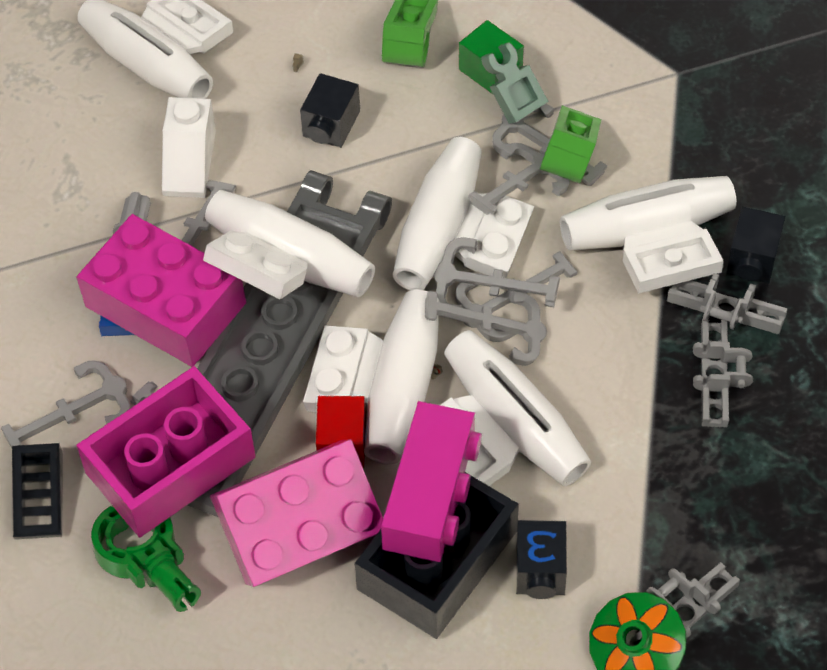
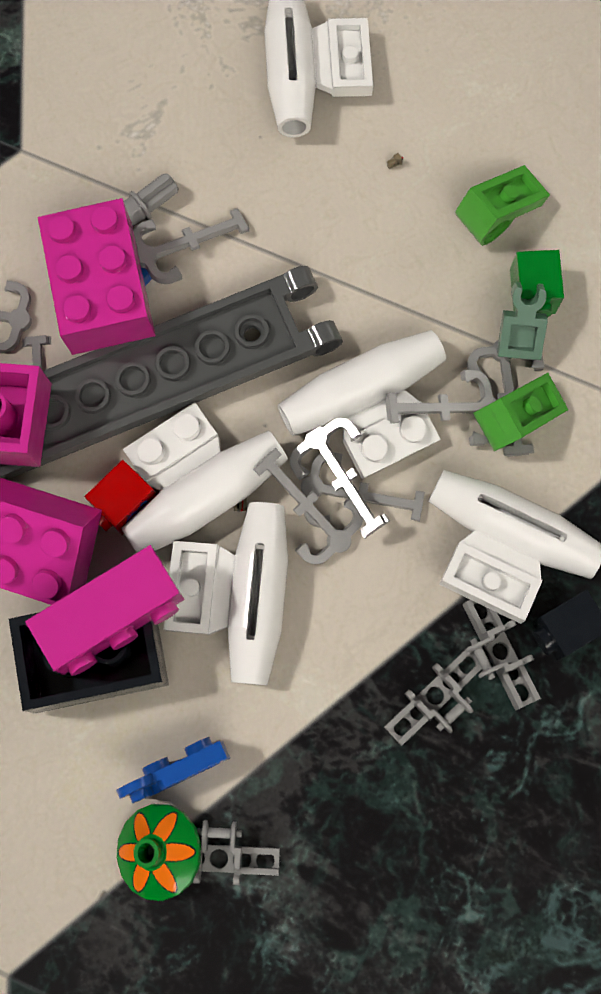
camera: 45 degrees right, 20 degrees up
white slope [162,97,216,198] -> none
white plate [203,190,375,299] -> none
black brick [300,73,360,148] -> none
black brick [516,520,567,599] -> none
none -> blue hinge [116,737,231,804]

